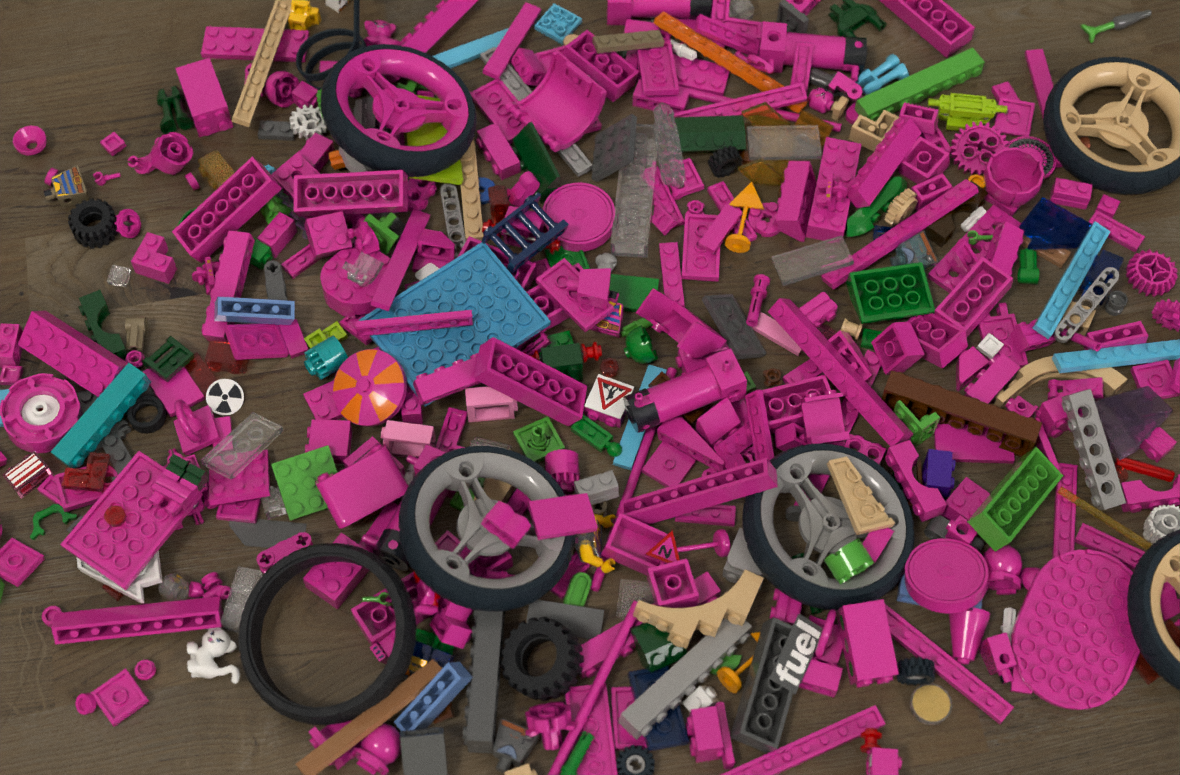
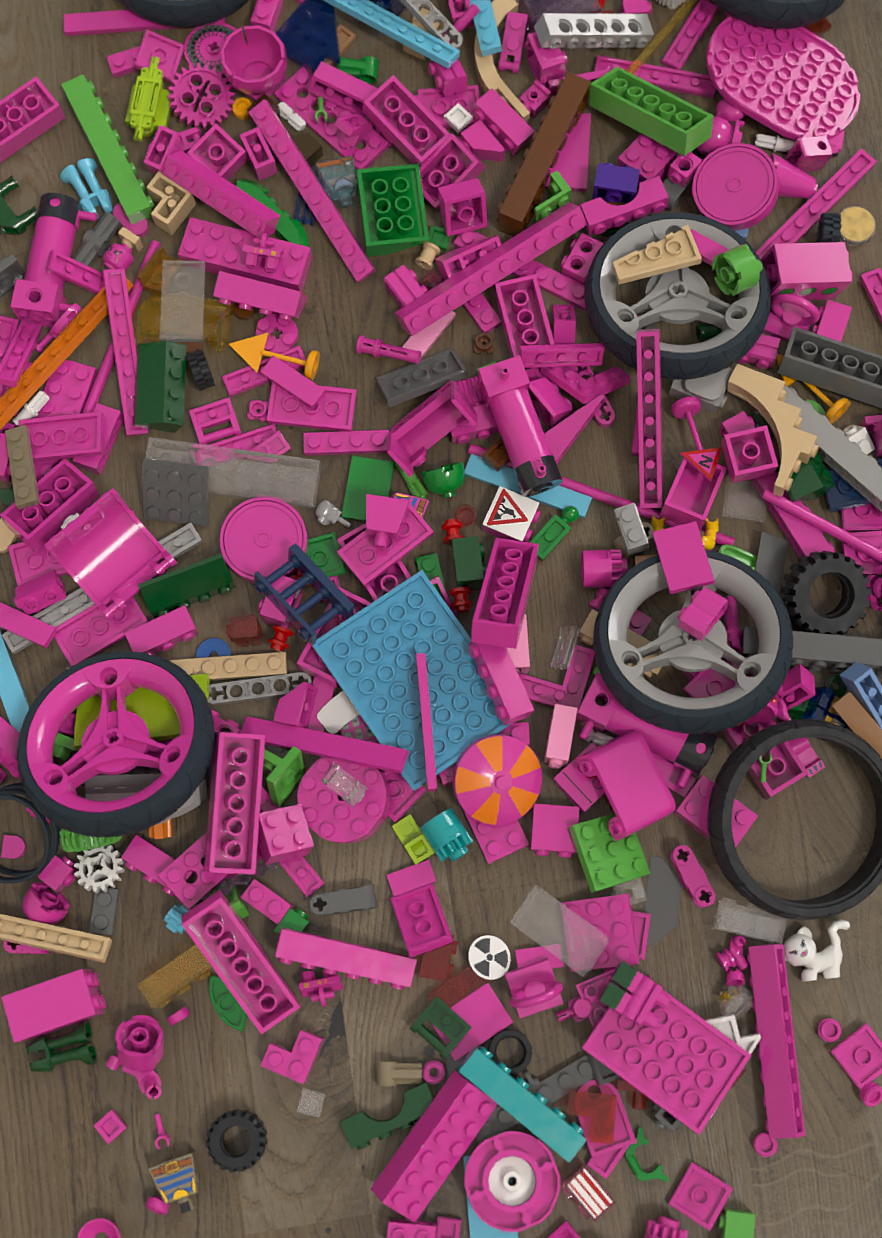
camera: 85 degrees left, 15 degrees up
clear red tile [104,506,126,527] -> none
dark pink gear [114,209,141,238] -> none
medium blue brick [214,297,295,325] -> none
dark pink piece [347,221,379,256] -> none
dark pink leg [504,171,540,207] -> none
bright green plate [513,416,565,463] -> none
dark pink plate [642,440,696,488] -> none
clear piece [653,103,686,188] -> none
sticker [769,613,823,694] -> none
clear tile [772,235,854,286] -> none
dark pink panel [800,390,850,444] -> none
dark pink leg [828,71,862,102] -> none
tan gear [884,188,918,226] -> none

